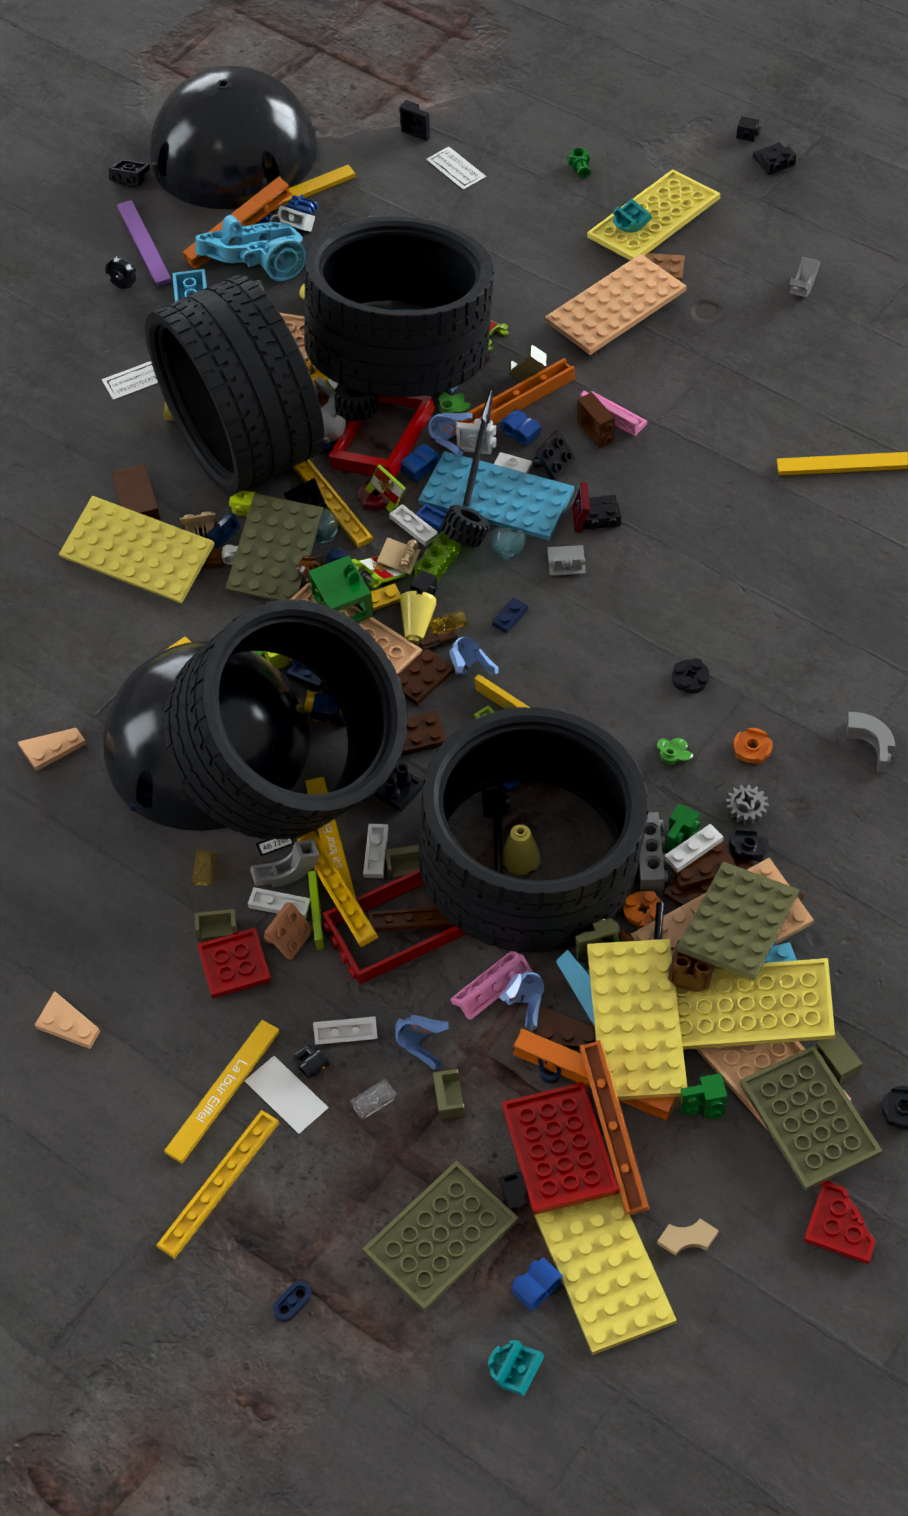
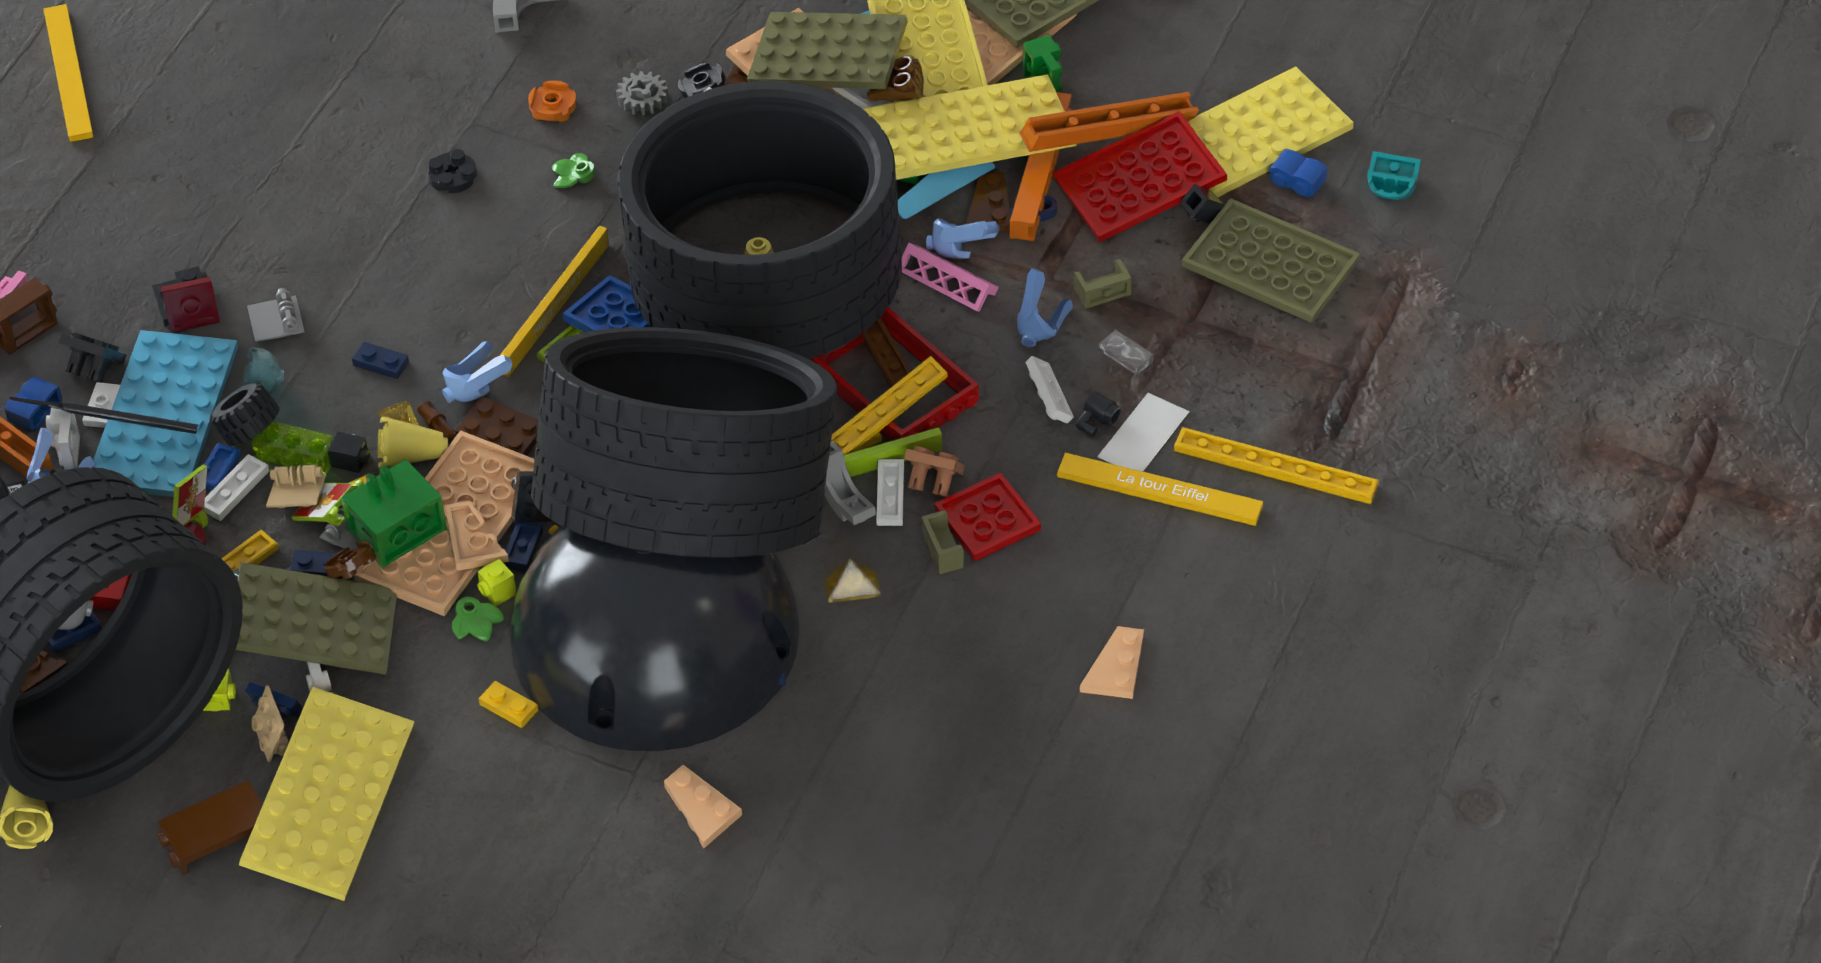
camera: 105 degrees left, 5 degrees down
dark blue plate [273,1281,312,1322] -> none
tan tile [657,1219,719,1256] -> none

